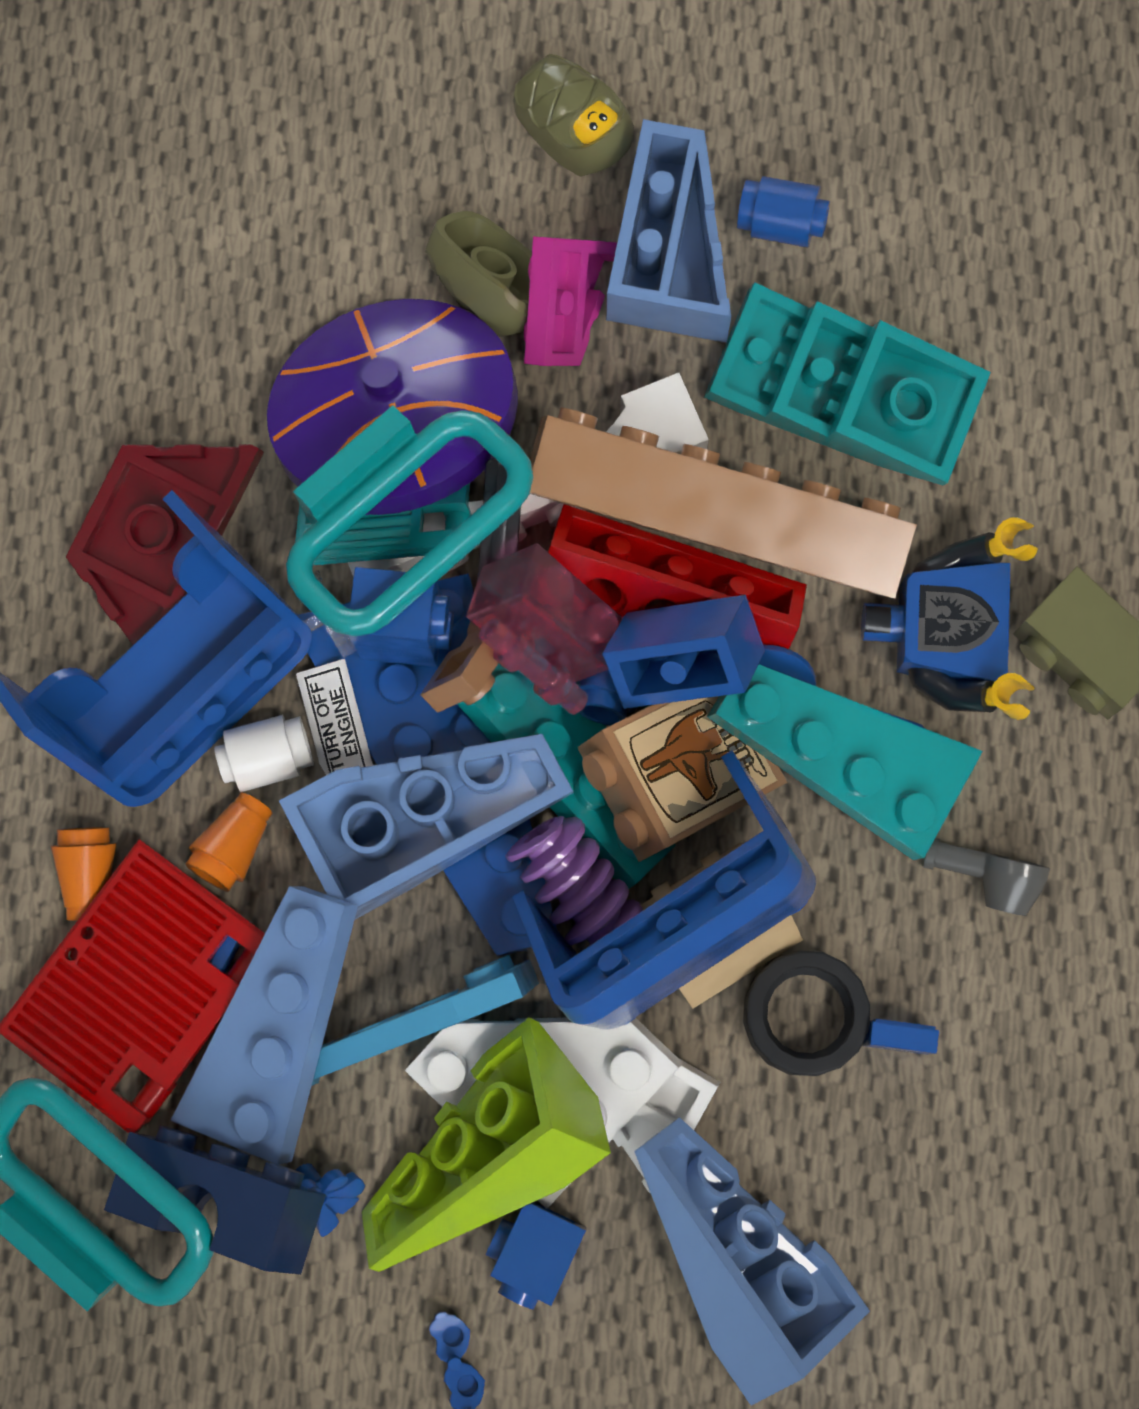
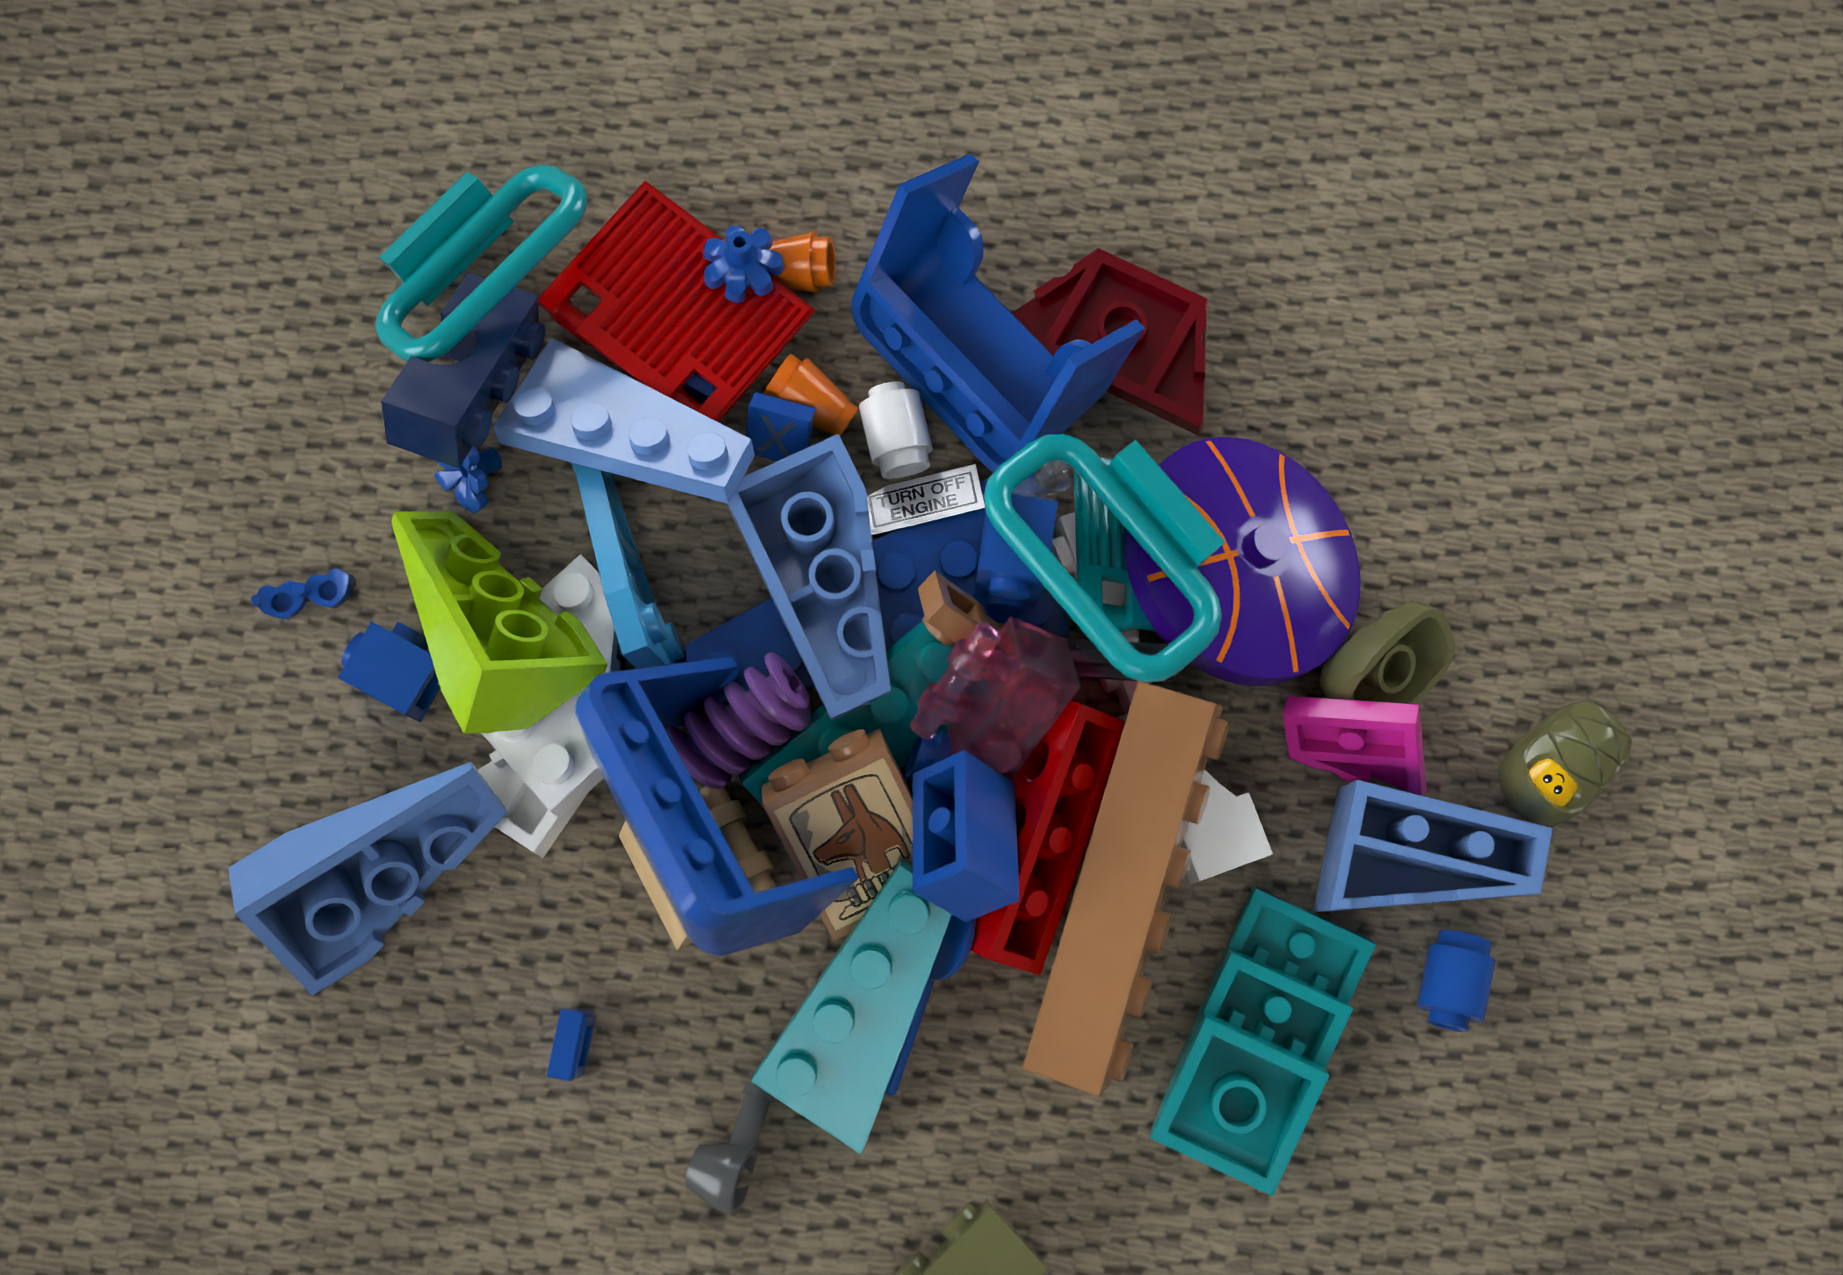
camera: 85 degrees right, 0 degrees up
black tyre [743,950,870,1076] -> none
torso [861,517,1038,720] -> none
none -> blue plant [703,225,785,303]
none -> blue tile [745,392,815,461]

